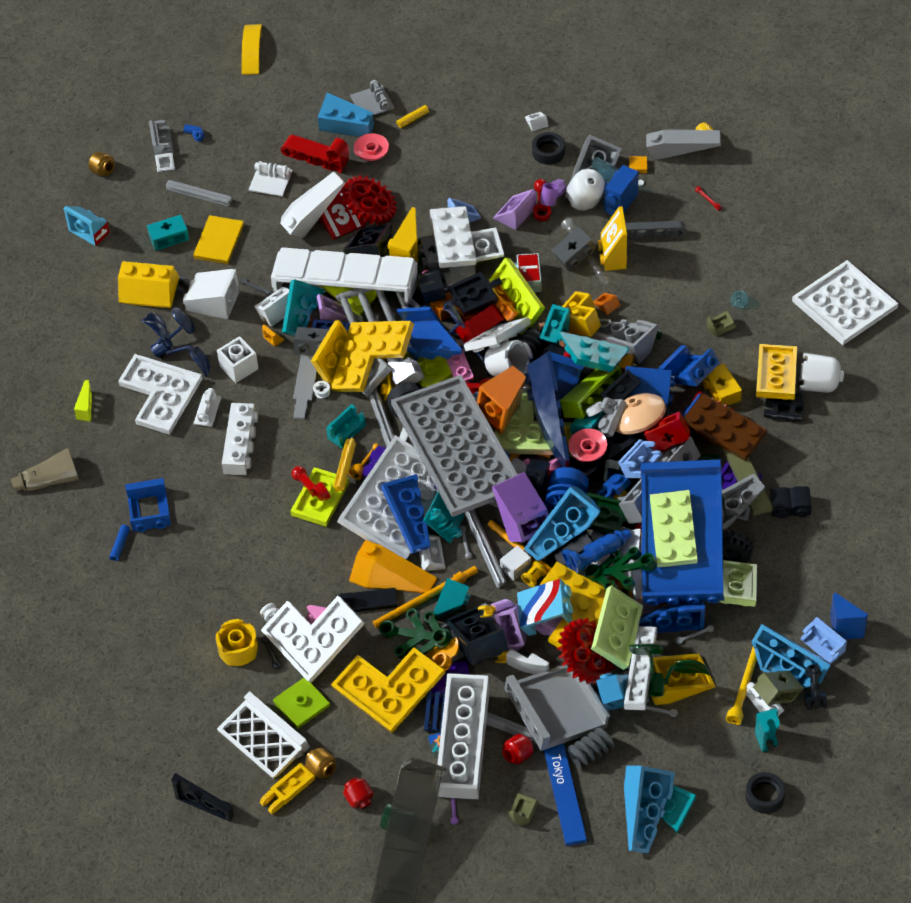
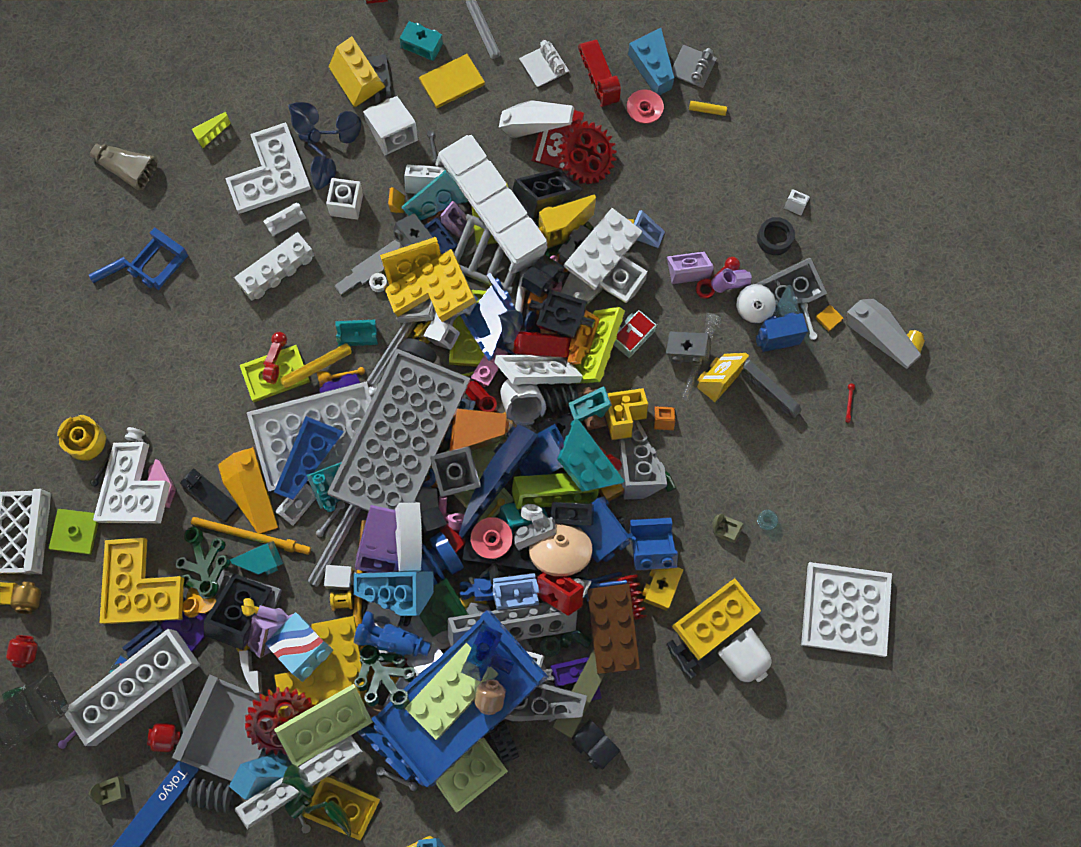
camera: 40 degrees right, 20 degrees up
none -> white slope [395,503,422,572]
none -> flat silver slope [430,446,481,497]
none -> clear blue brick [461,624,515,682]
none -> medium nougat head [475,679,506,715]

